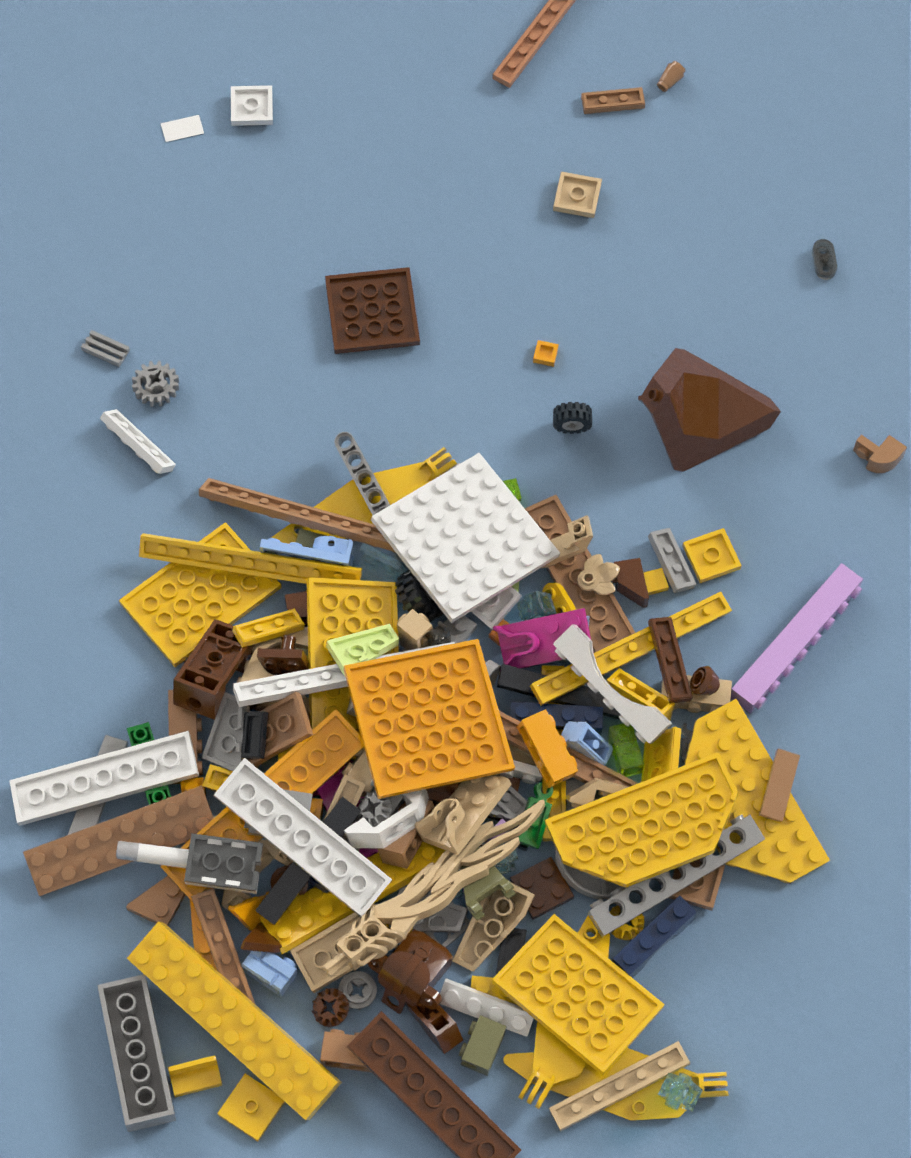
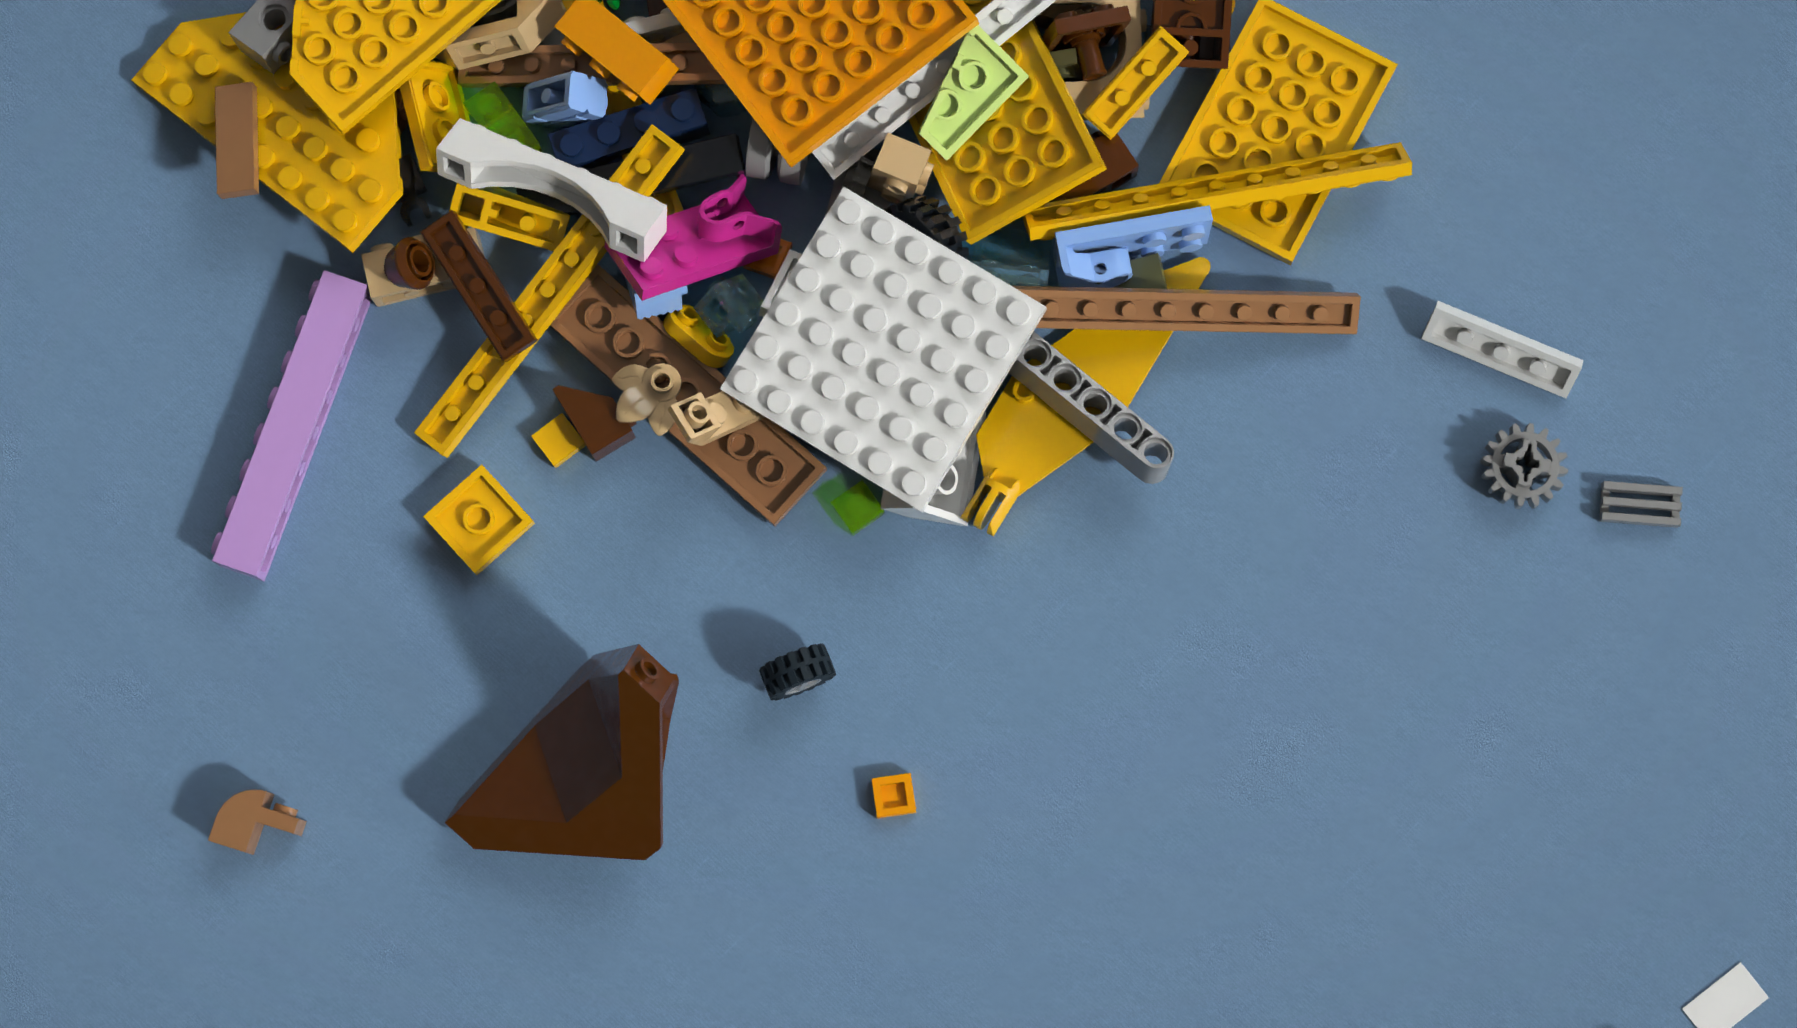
camera: 165 degrees right, 15 degrees up
reddish brown plate [325,267,420,354] -> none
light grey plate [648,528,696,593] -> none

